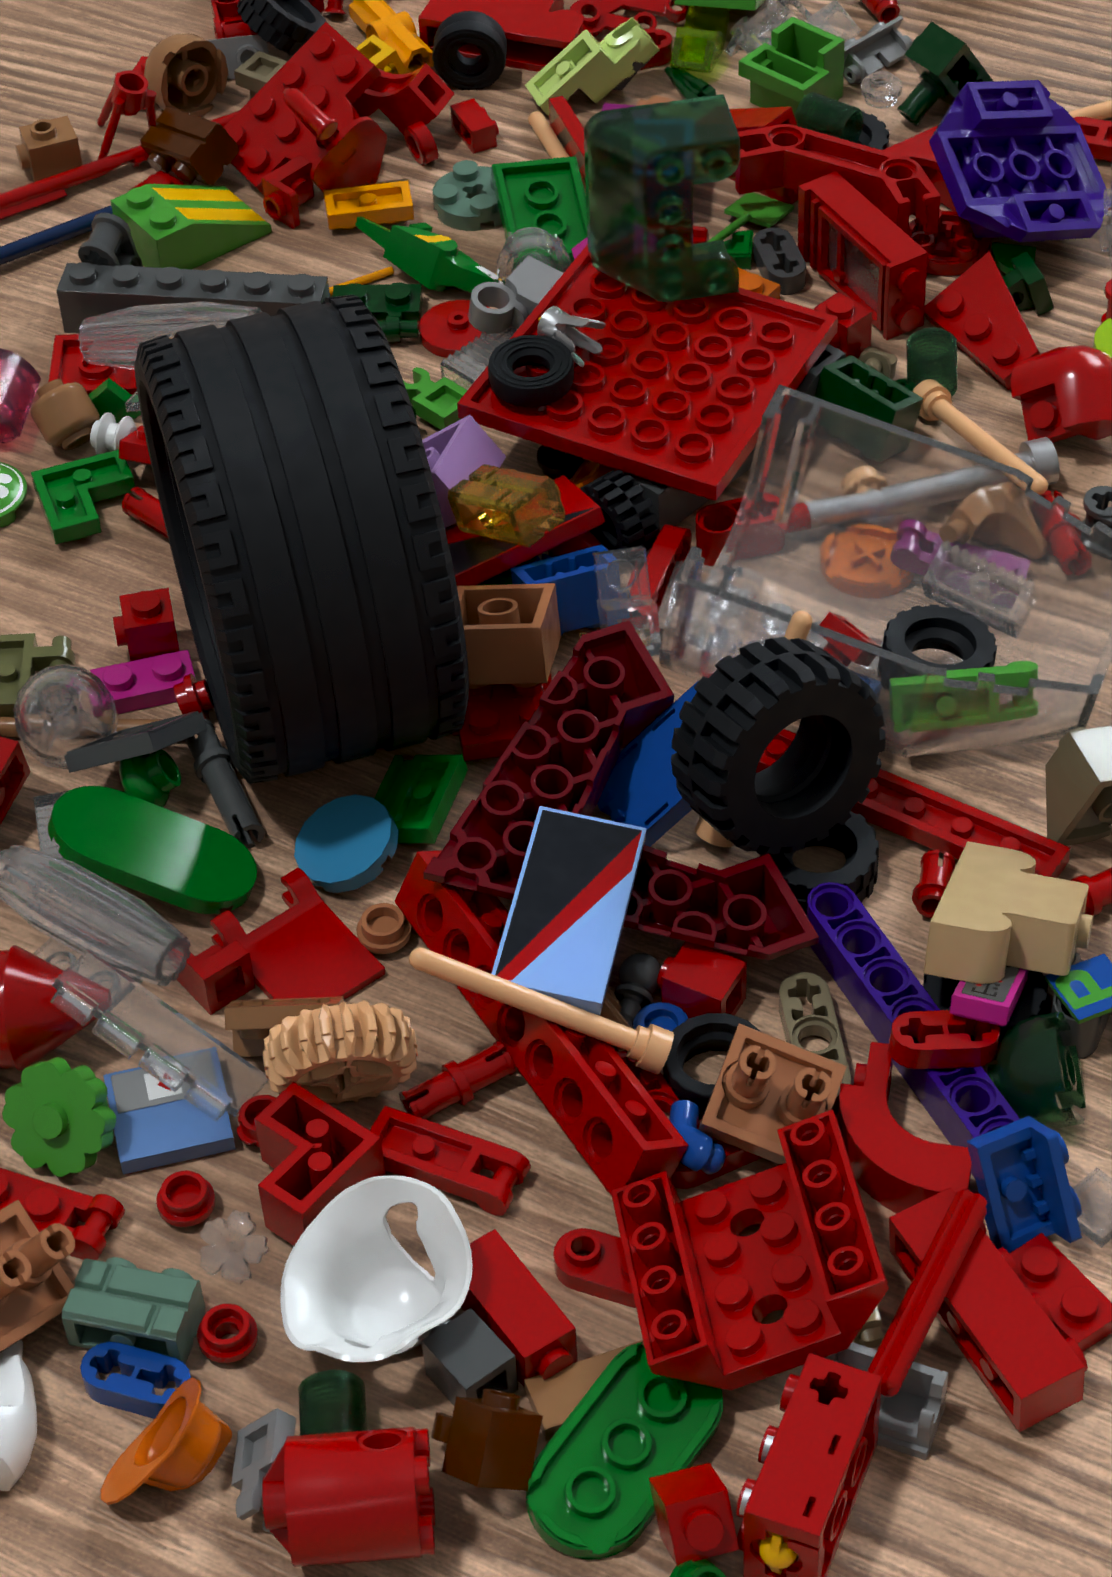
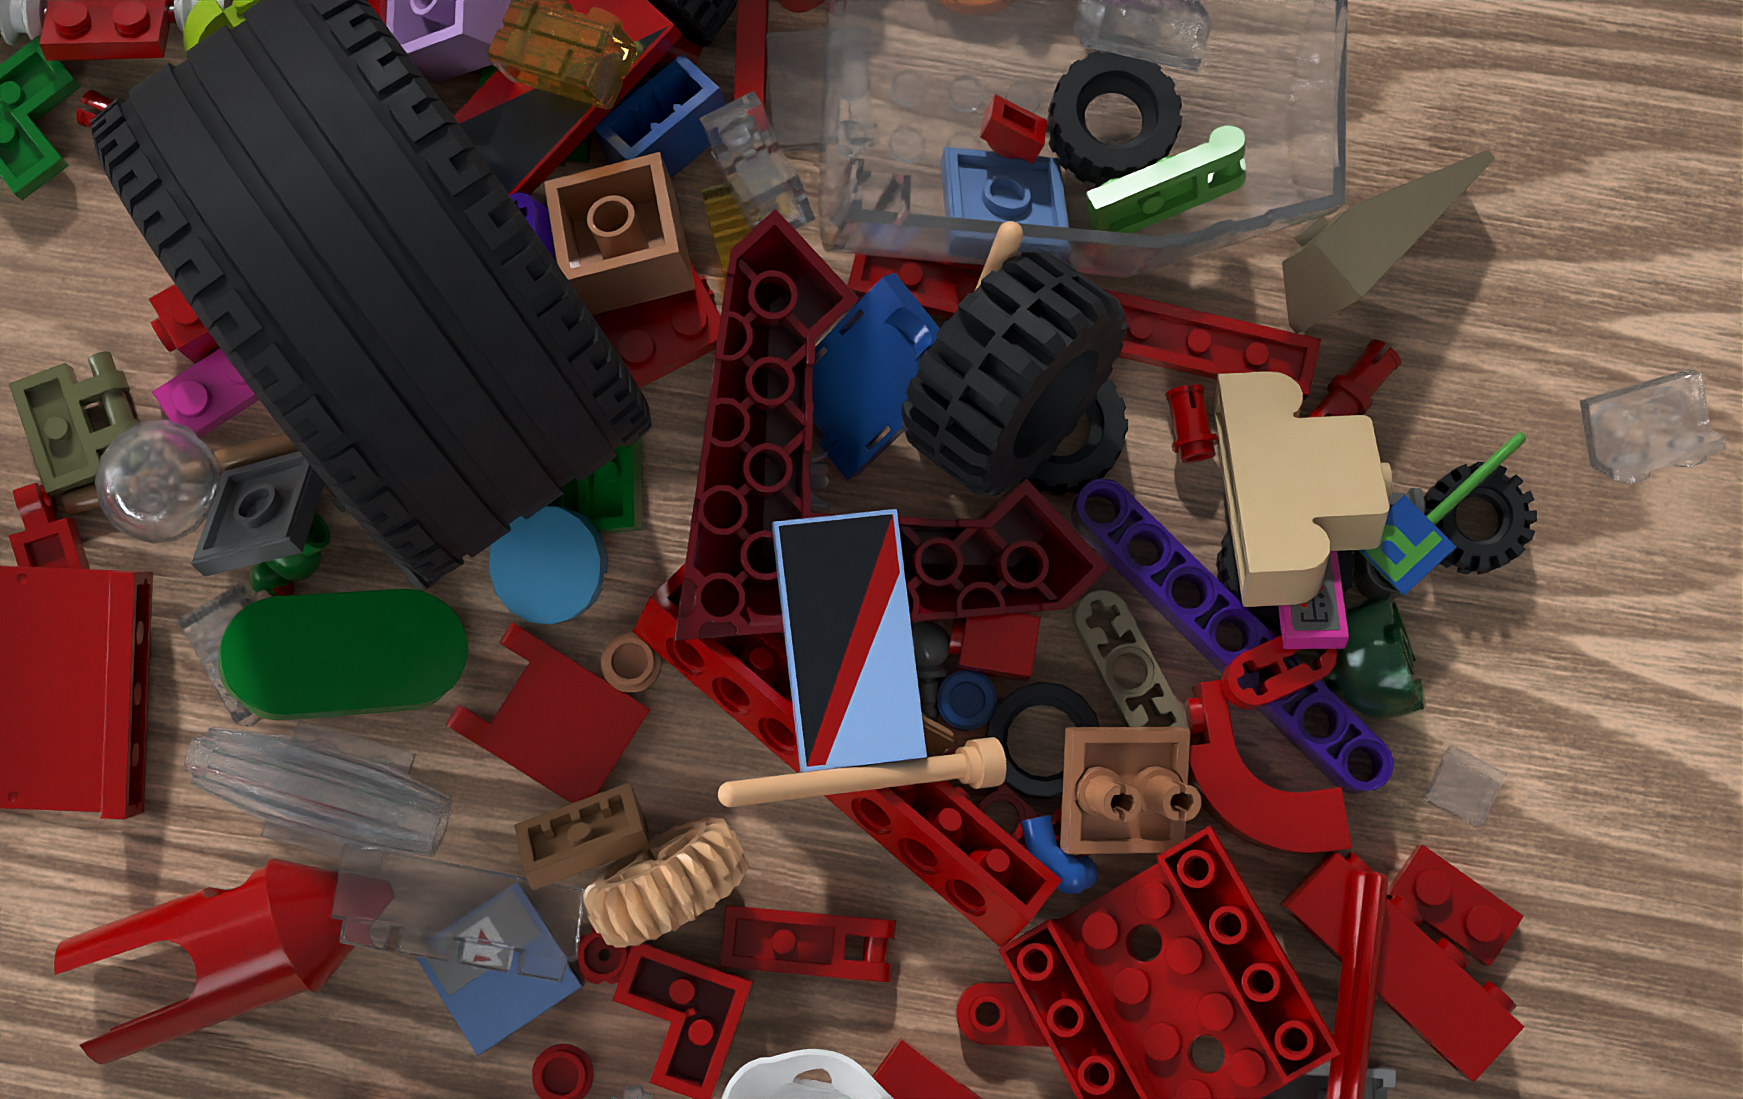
camera: 25 degrees left, 35 degrees up
bright green plant [2,1057,116,1177] -> none
red panel [167,938,255,1015] -> none
red pin [399,1041,516,1119] -> none
blue bracket [966,1116,1082,1252] -> none

